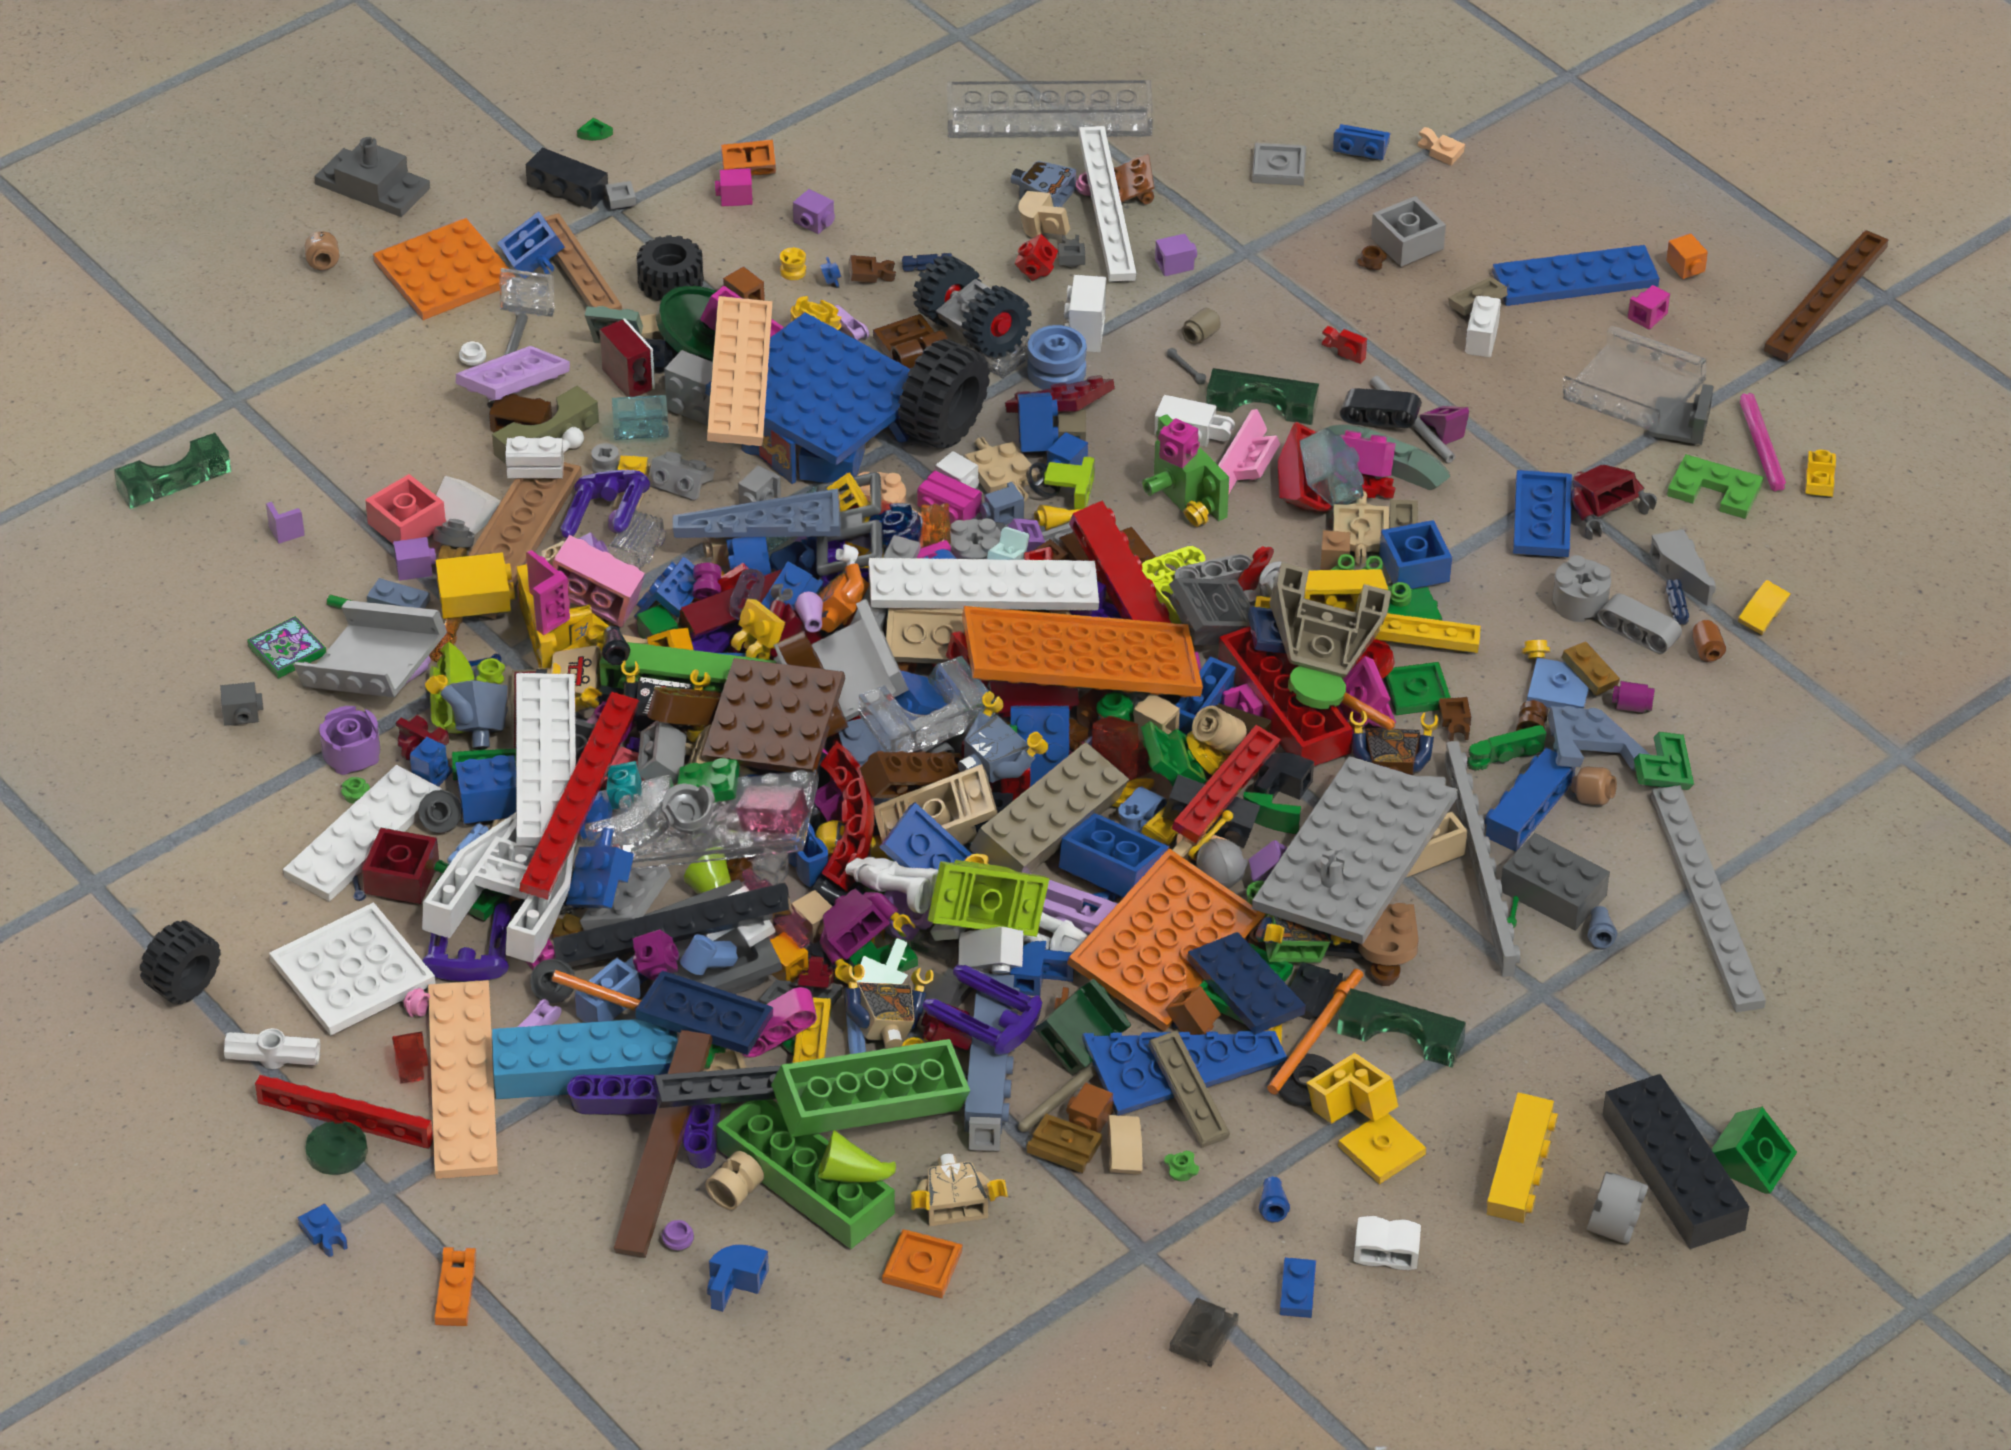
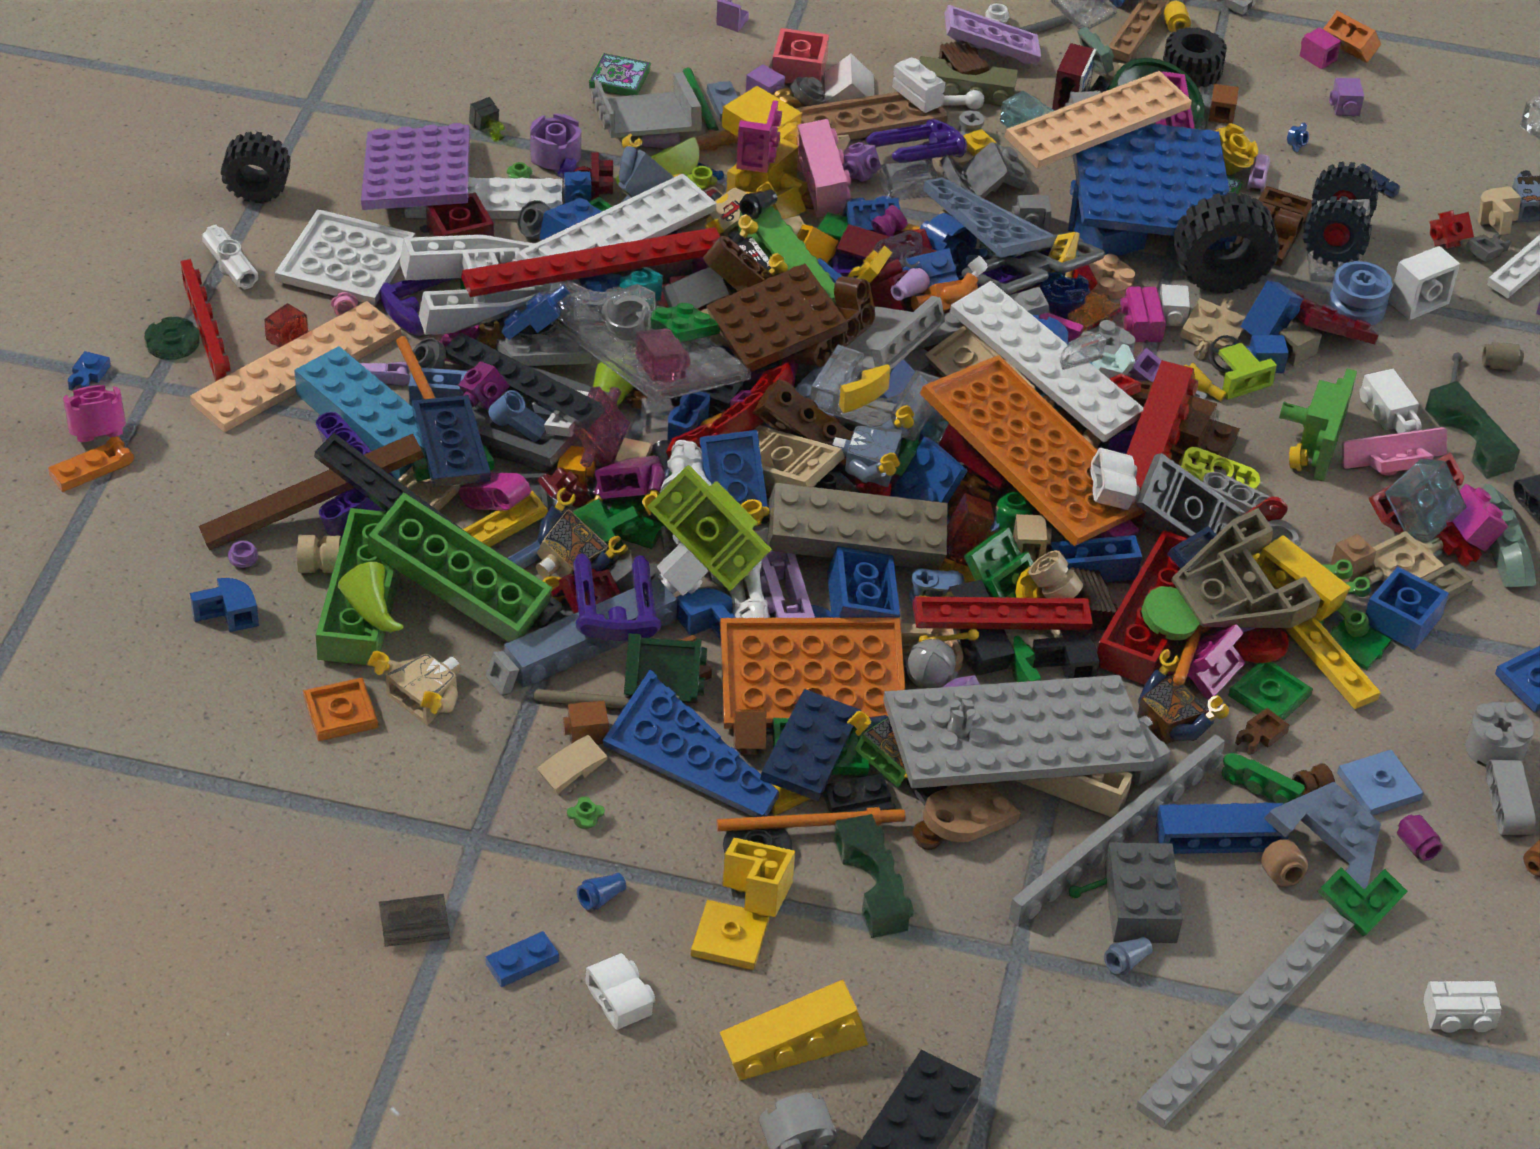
camera: 50 degrees right, 0 degrees up
dark grey brick [220,682,264,726] -> none
yellow wheel [780,247,806,280] -> none
reddish brown plate [848,255,896,283] -> none
sand blue brick [980,482,1024,525] -> none
pearl gold plate [1027,1113,1102,1173] -> none
dark tan tile [1148,1030,1230,1148] -> none
dark pink brick [1158,418,1200,469] -> none
dark pink bracket [1222,683,1264,717] -> none
yellow plate [1522,640,1550,659] -> none
pearl gold plate [1561,641,1620,695] -> none
none -> dark pink brick [63,385,126,442]
none -> medium lavender plate [361,123,470,210]
none -> pearl dark grey piece [469,97,505,142]
none -> dark purple plate [557,158,579,182]
none -> yellow slope [839,364,890,413]
none -> flat silver bracket [940,142,1010,198]
none -> clear brick [1060,333,1106,370]
none -> white brick [1091,448,1140,510]
none -> yellow brick [1164,1,1191,33]
none -> white brick [1423,981,1502,1033]

